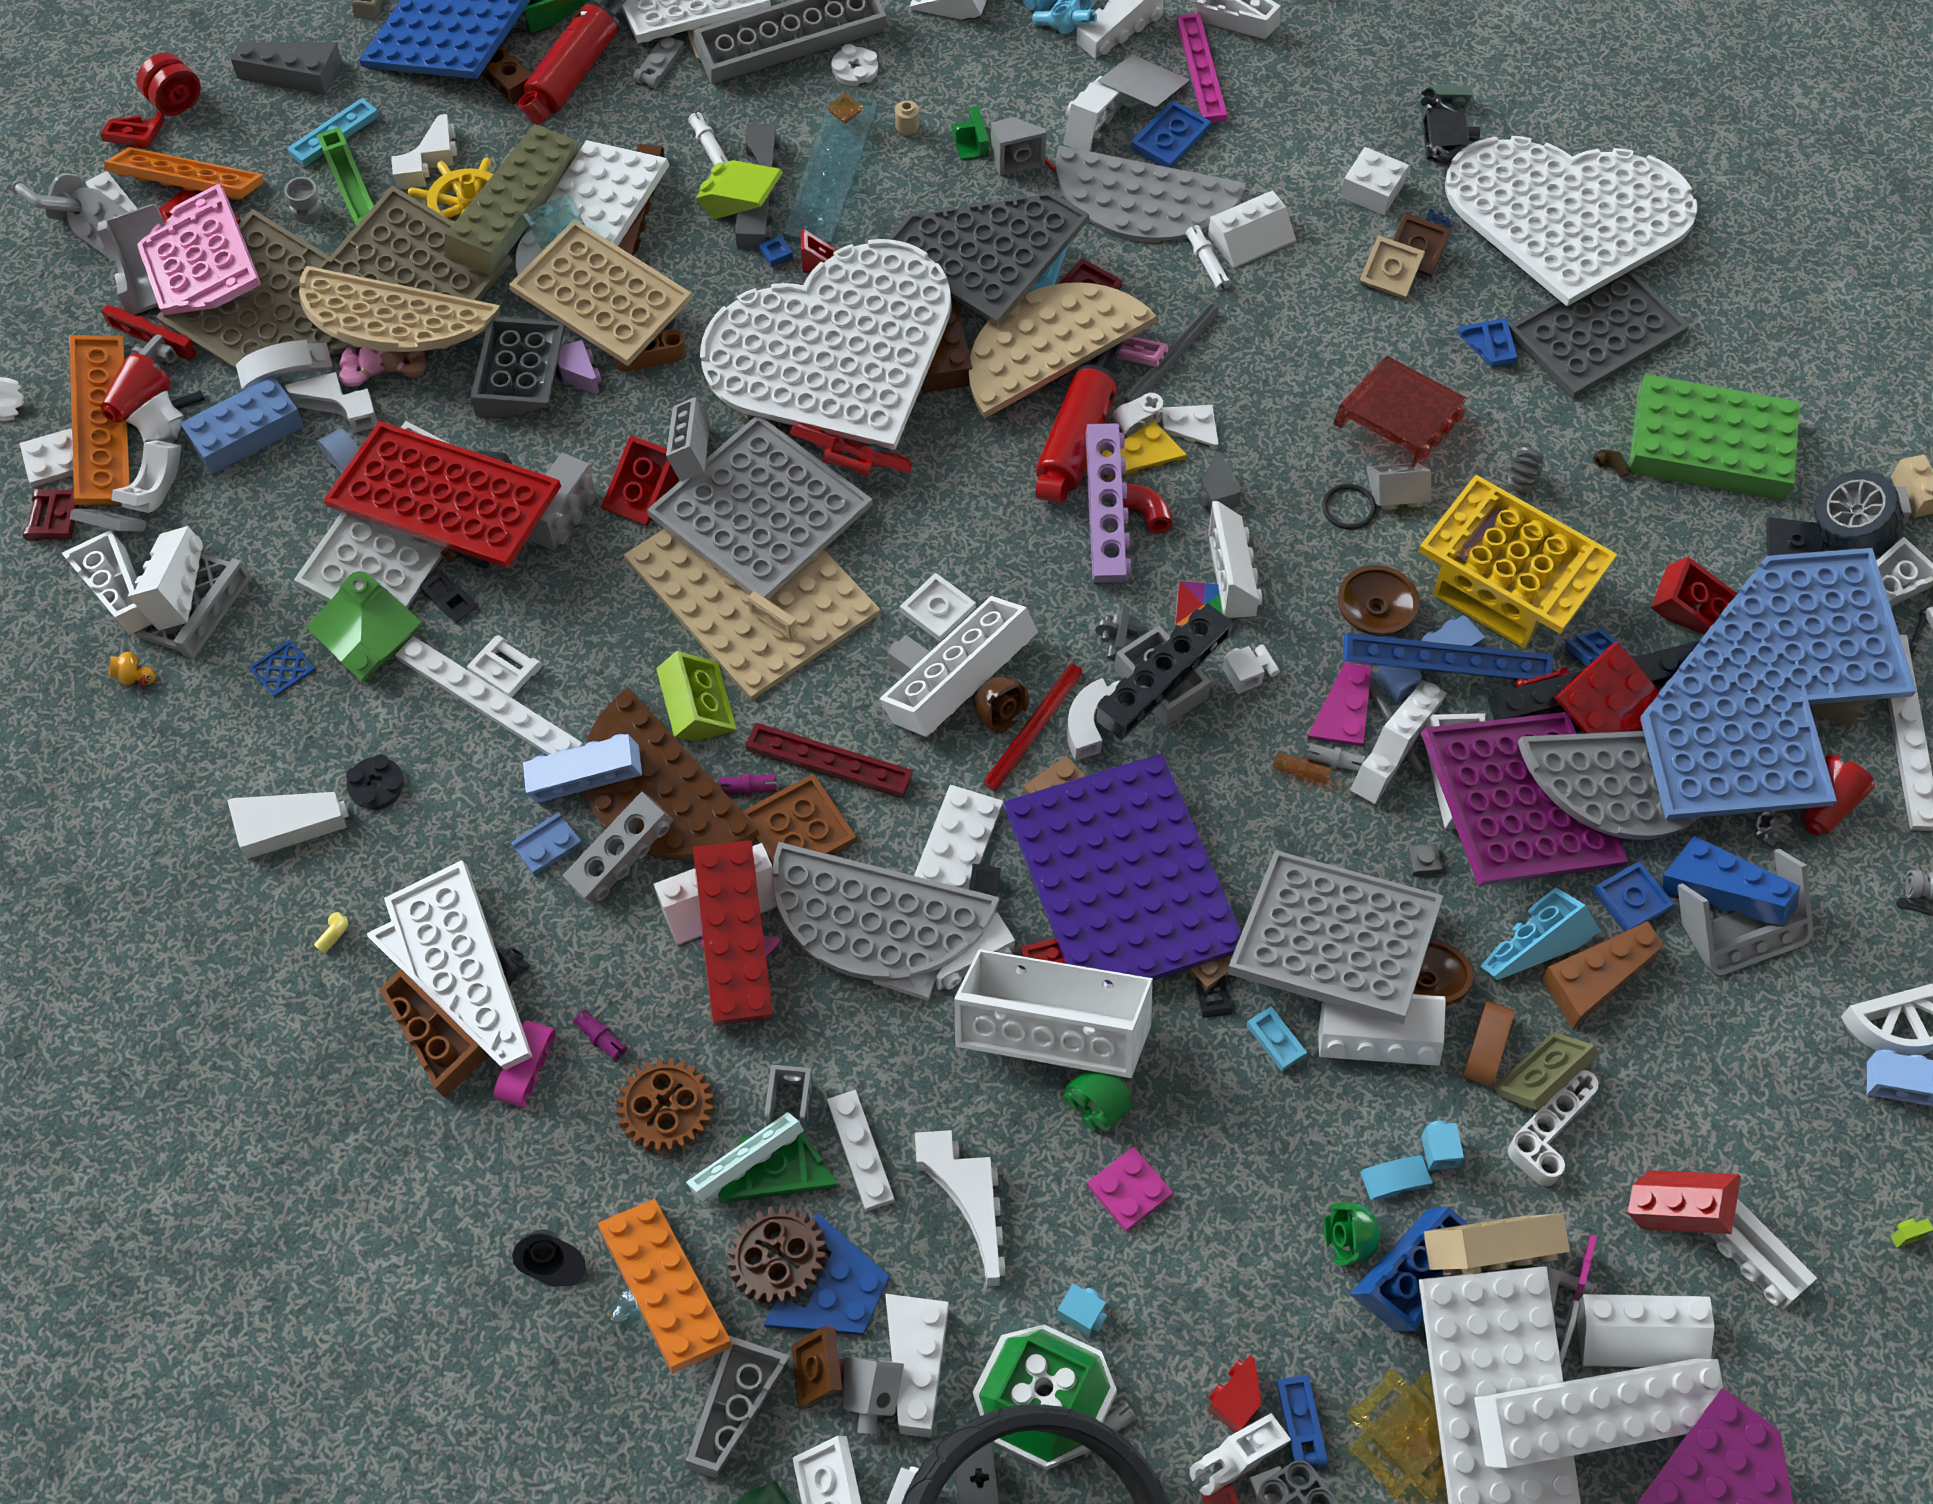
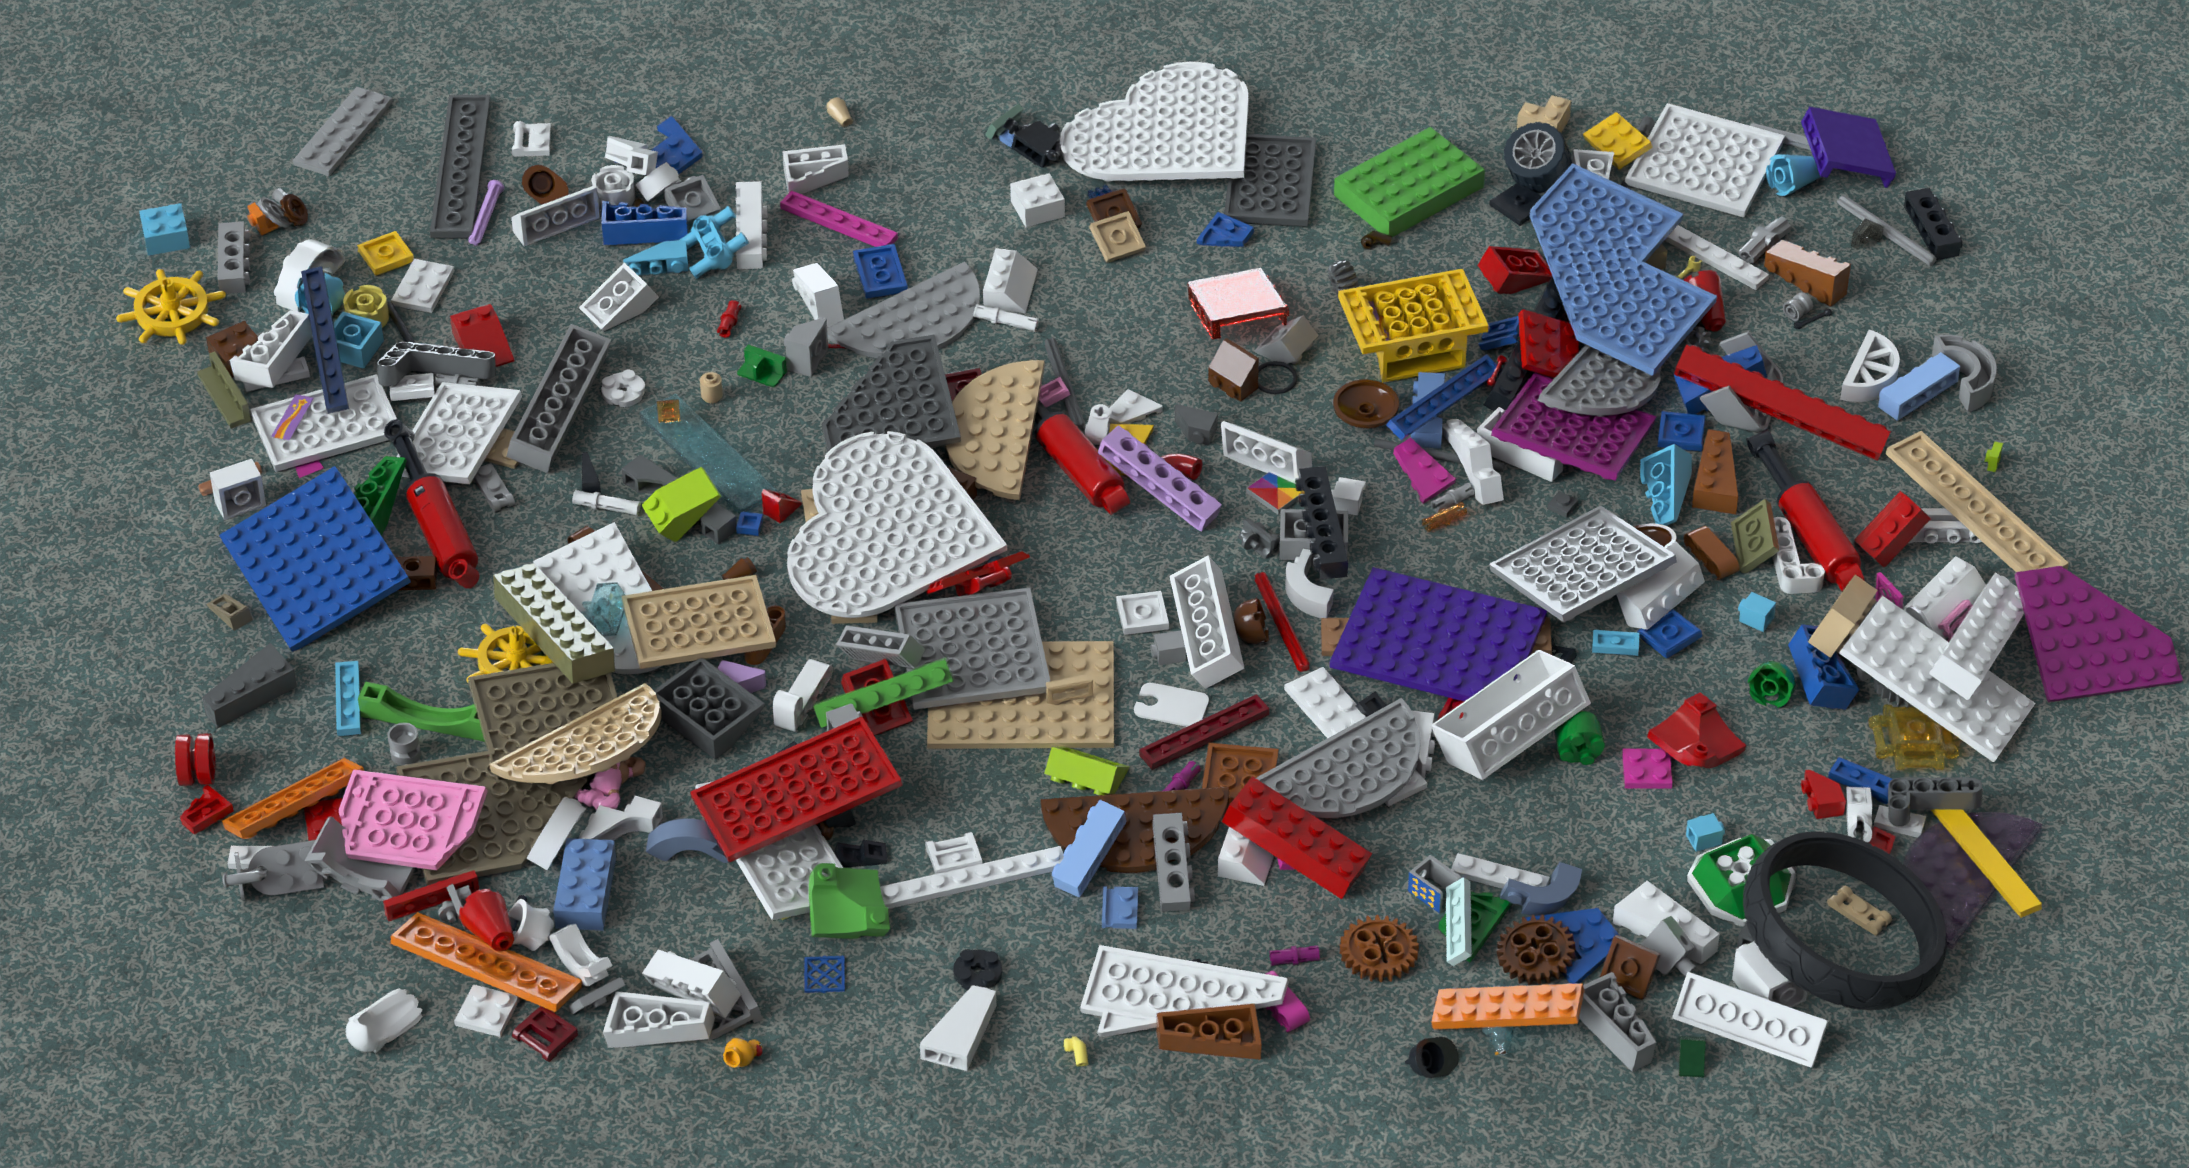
camera: 50 degrees left, 15 degrees down
white arch [392,114,457,190] -> none
white arch [915,1130,1005,1286] -> none
light grey sticker [1097,55,1190,107] -> none
medium azure slope [1360,1155,1432,1200] -> none
none -> black slope [582,452,601,494]
none -> red pin [717,300,741,338]
none -> reddish brown cone [722,557,757,580]
none -> white beam [773,659,833,732]
none -> bright green arch [813,657,954,728]
none -> white piece [1134,683,1209,727]
none -> slope [1208,338,1259,402]
none -> sand blue arch [1500,862,1582,916]
none -> blue plate [1637,609,1702,659]
none -> red slope [1647,692,1746,768]
none -> red brick [1674,345,1891,461]
none -> light yellow hand [1677,256,1702,279]
none -> red piece [1746,430,1865,592]
none -> tan plate [1886,431,2069,572]
none -> bright pink tile [1938,599,1972,642]

